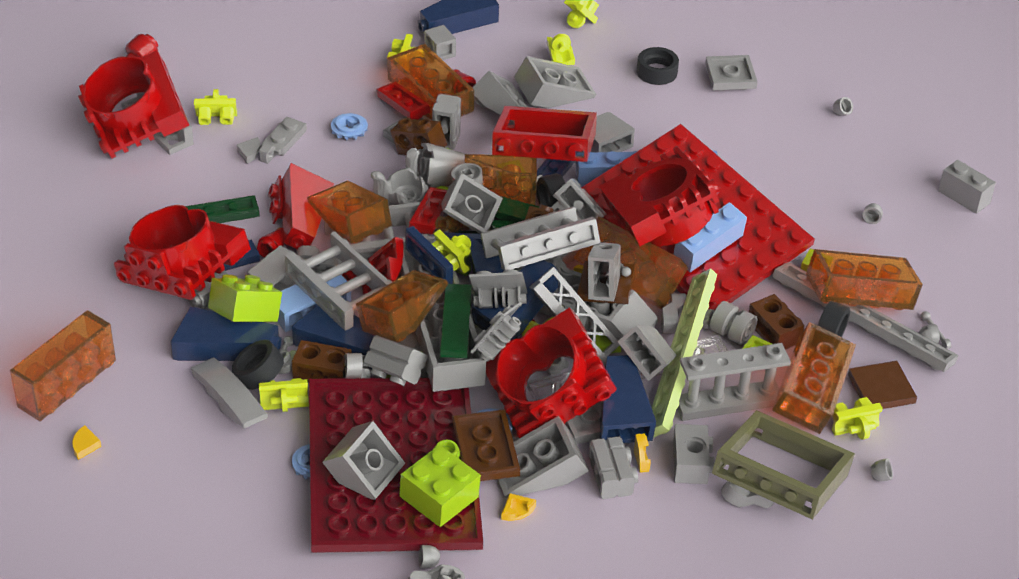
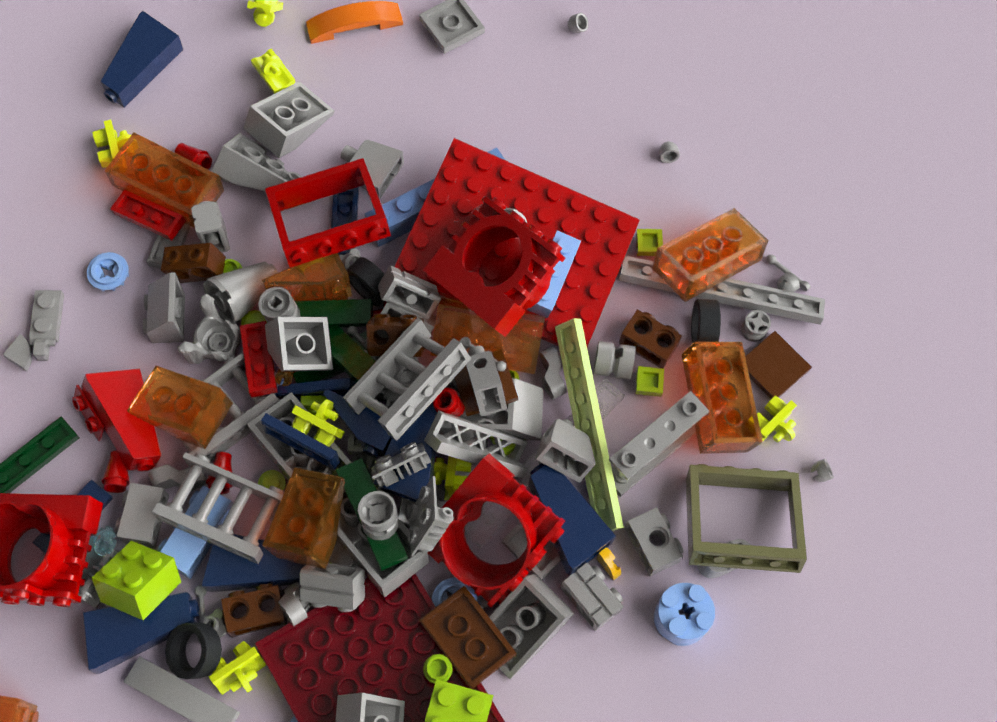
camera: 30 degrees left, 25 degrees up
red slope [362,237,404,295] -> none
light grey brick [424,25,456,62] -> none
yellow tile [501,493,536,521] -> none
black tyre [636,47,679,85] -> none
light grey brick [938,160,996,214] -> none
none -> clear light blue pin [93,526,117,556]
none -> light grey slope [143,272,185,343]
none -> orange slope [306,1,403,44]
none -> light grey wheel [358,491,399,540]
none -> red cone [433,388,465,417]
none -> light blue brick [654,583,715,646]
none -> light grey wheel [741,310,771,342]

